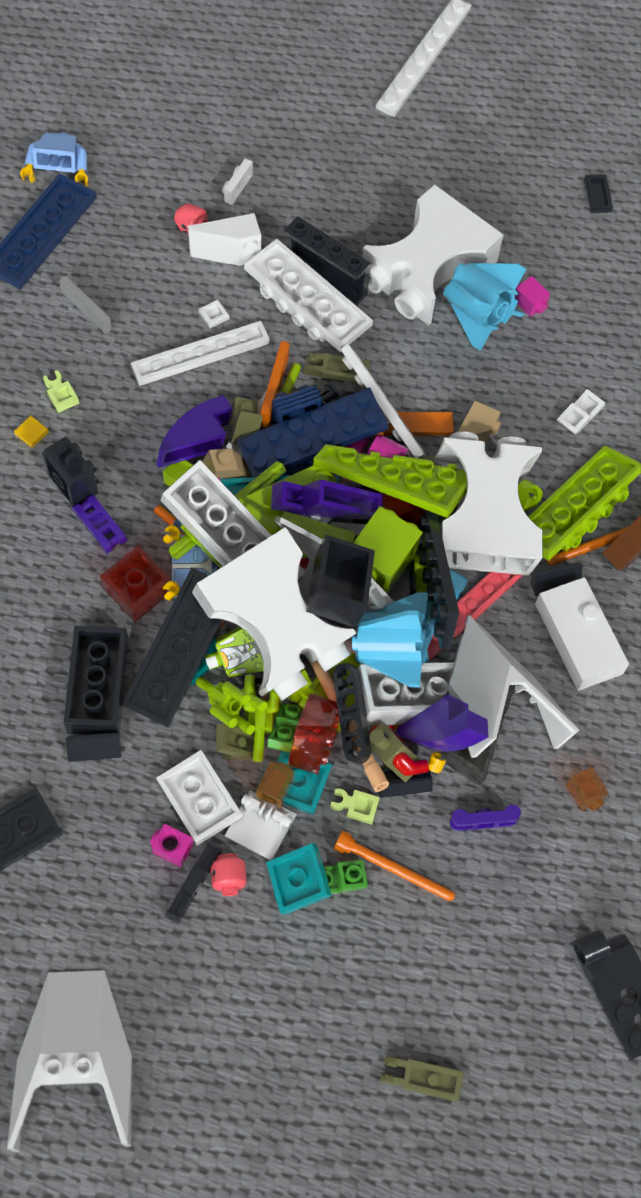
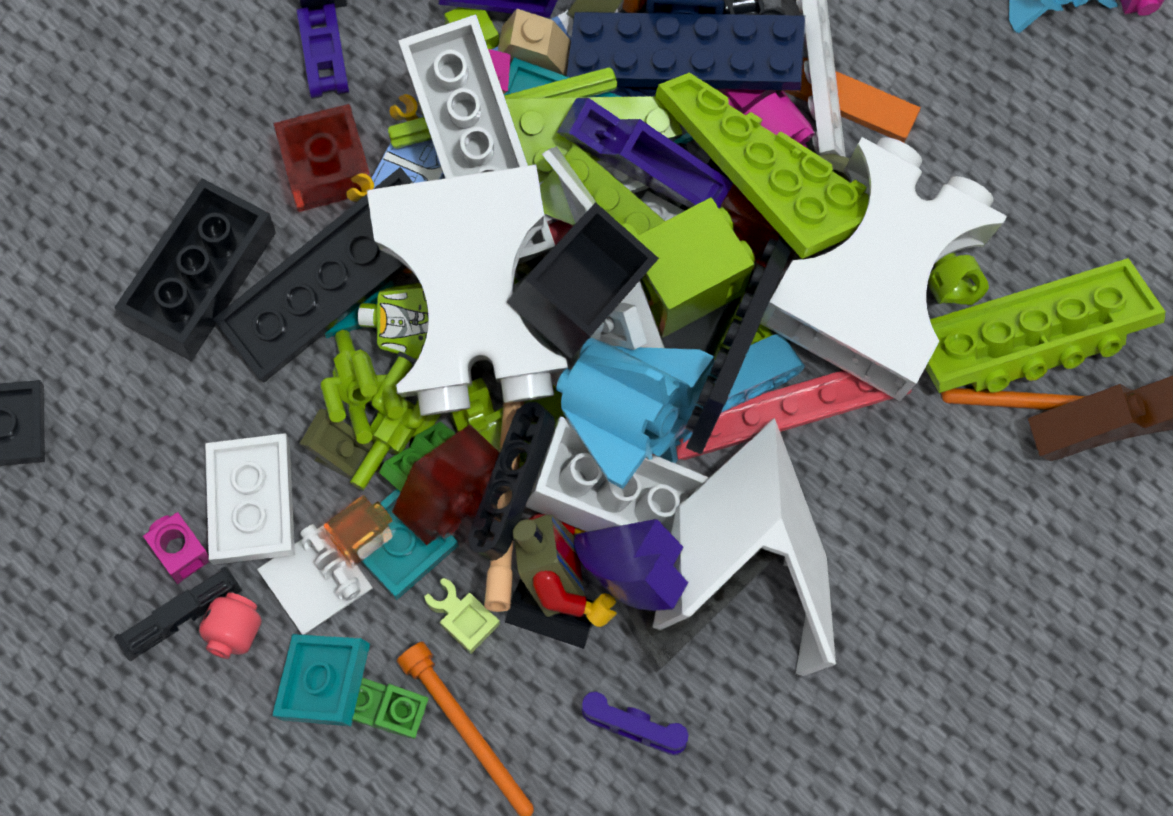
camera: 30 degrees right, 5 degrees up
black slope [65,732,121,762] -> none
tan slope [458,401,501,442] -> none
black slope [530,562,582,596] -> none
white brick [535,577,629,691] -> none
white slope [557,389,605,435] -> none
clear orange brick [565,767,609,812] -> none

